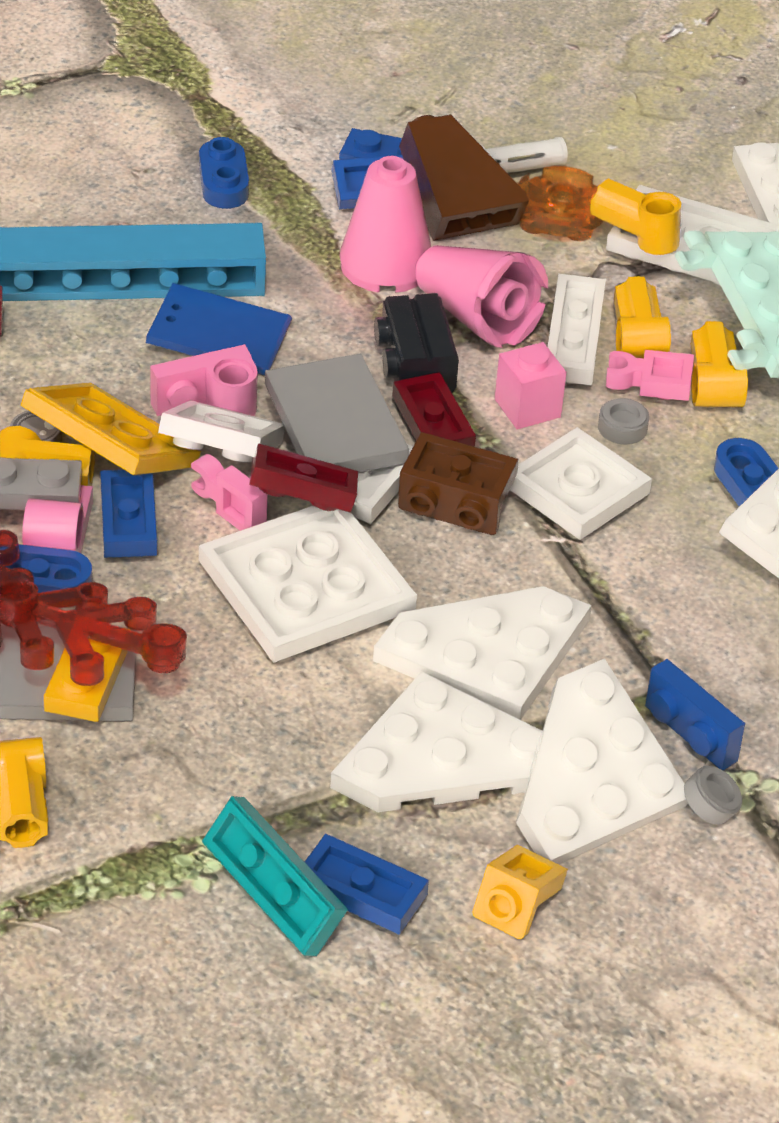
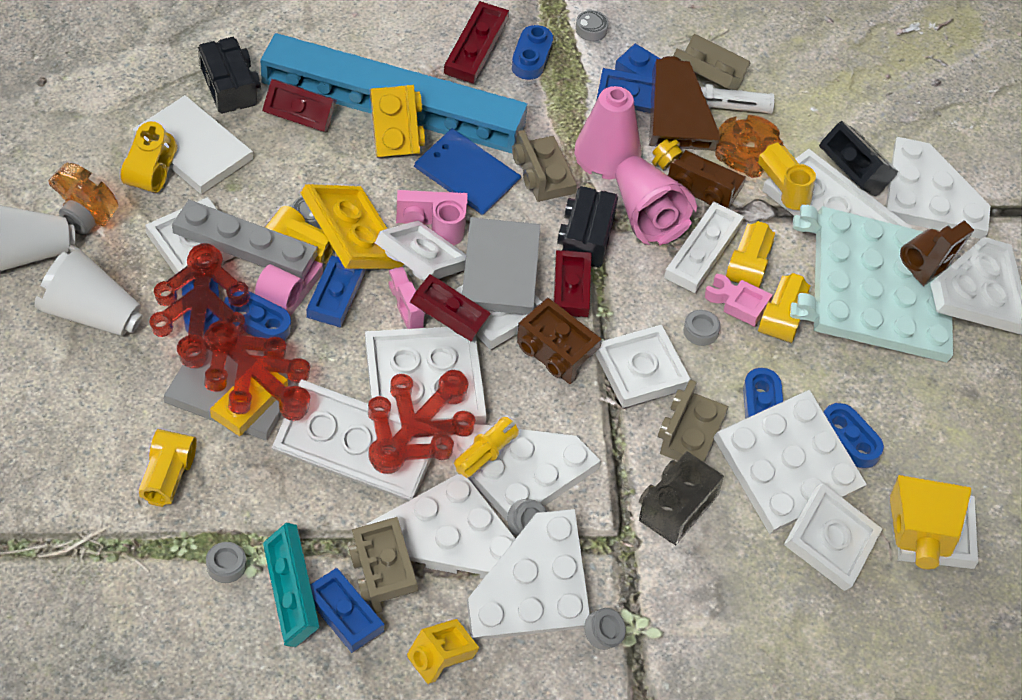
camera: 20 degrees right, 10 degrees up
bright pink brick [495,342,567,429] -> none
blue plate [645,659,745,771] -> none
none -> light grey tile [206,542,246,583]
none -> white tile [272,379,442,501]
none -> dark tan bracket [348,517,419,613]
none -> clear red plant [368,370,476,474]
none -> yellow bracket [370,85,425,157]
none -> dark red plate [443,1,509,84]
none -> yellow axle [454,417,519,478]
none -> light grey tile [507,499,547,536]
none -> dark tan bracket [512,130,577,202]
none -> light grey tile [575,10,608,41]
none -> clear smoke brick [638,451,724,546]
none -> yellow plate [651,139,683,170]
none -> dark tan bracket [658,379,729,470]
none -> reddish brown bracket [668,150,746,209]
none -> dark tan bracket [673,34,751,90]
none -> black brick [819,121,899,196]

